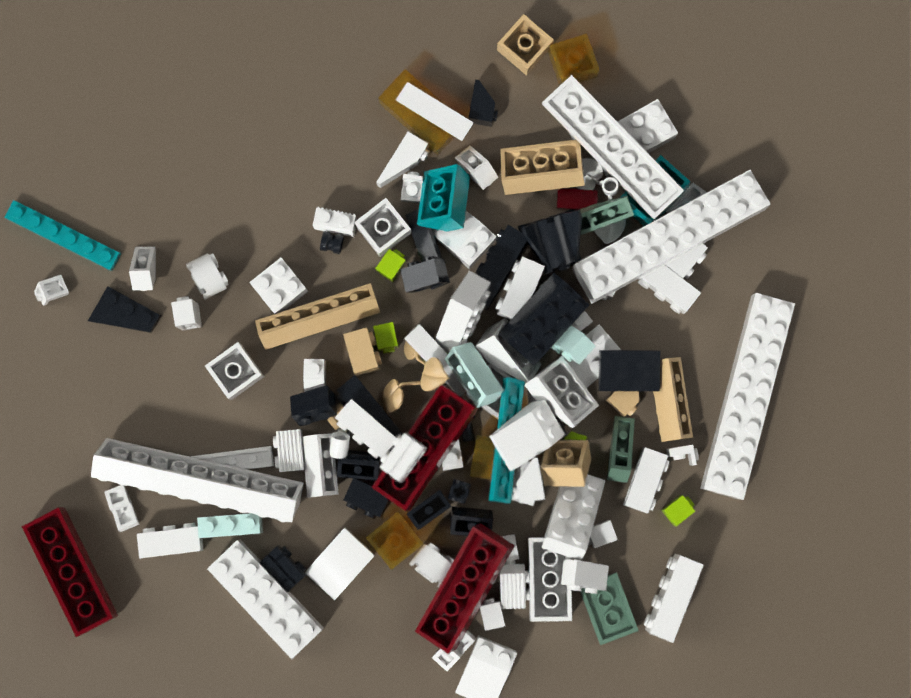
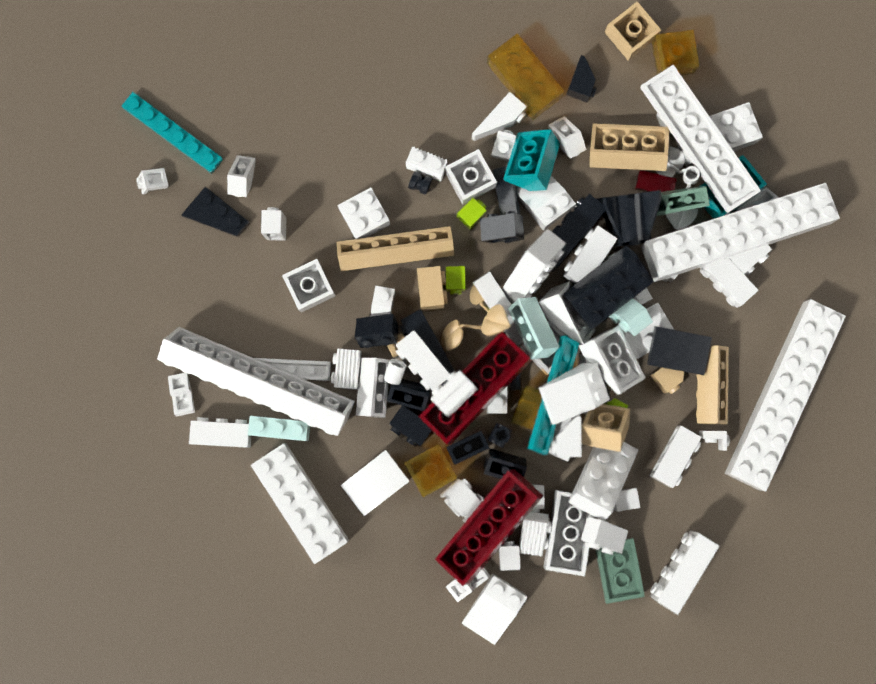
camera: 10 degrees right, 0 degrees up
dark red brick [21,507,118,637] -> none
white brick [186,253,228,300] -> none
black brick [260,545,307,592] -> none
white sticker [396,82,473,141] -> none
sand green slope [607,416,635,483] -> none
lime brick [661,495,695,526] -> none

